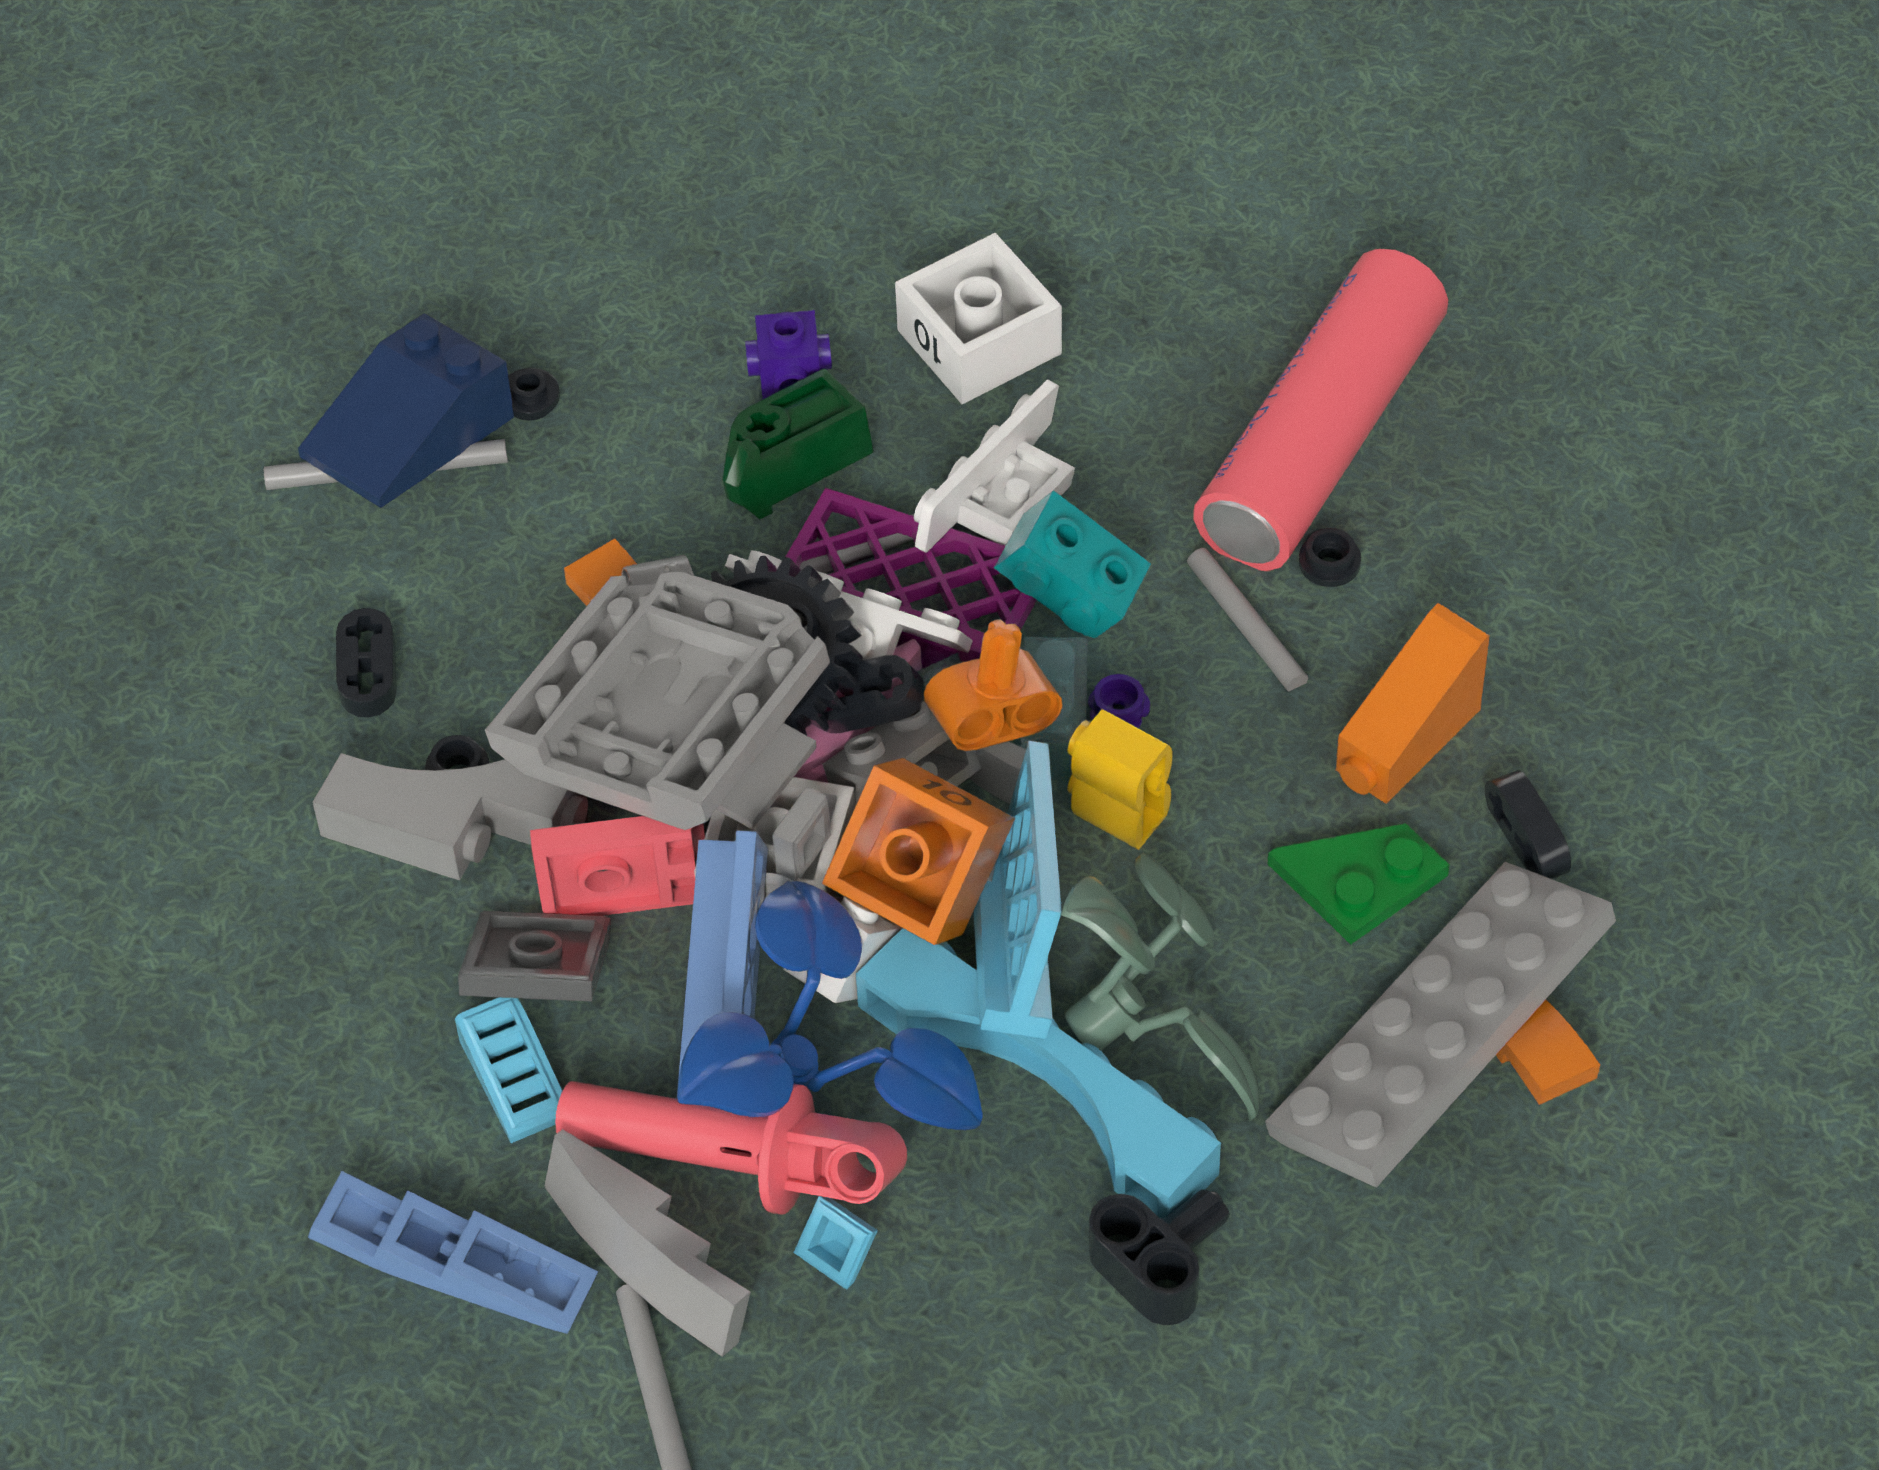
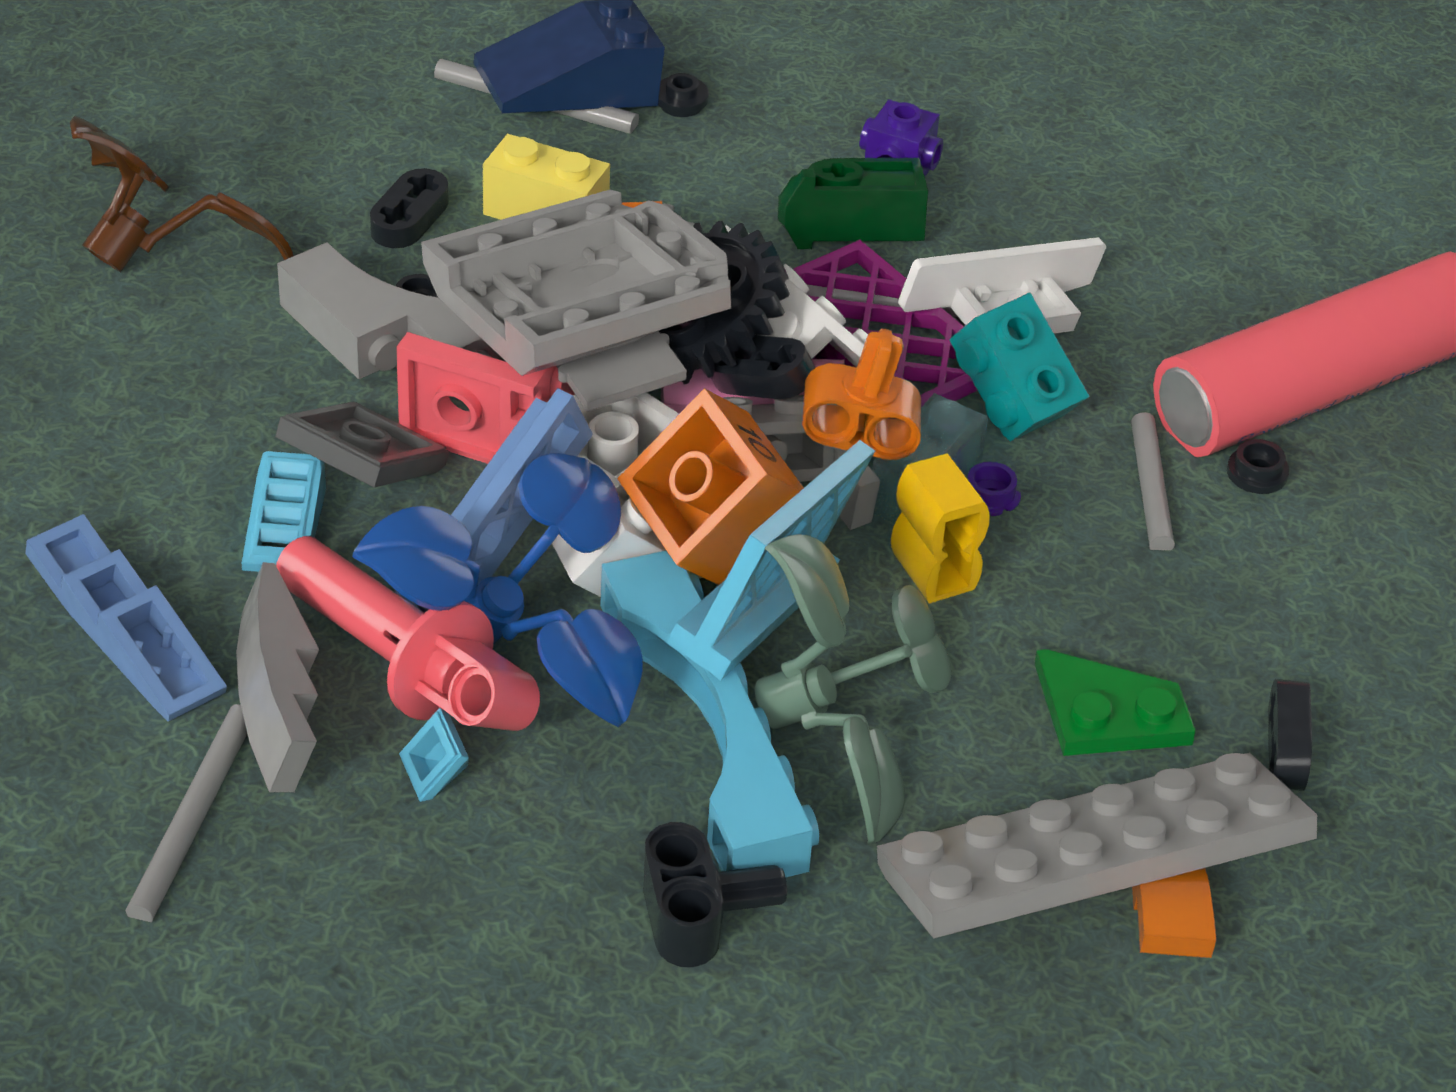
camera: 25 degrees right, 10 degrees down
light grey tile [772,787,831,881] -> none
white brick [895,233,1062,404] -> none
orange slope [1336,603,1490,804] -> none
none -> reddish brown plant [70,116,294,273]
none -> light yellow brick [483,133,610,220]

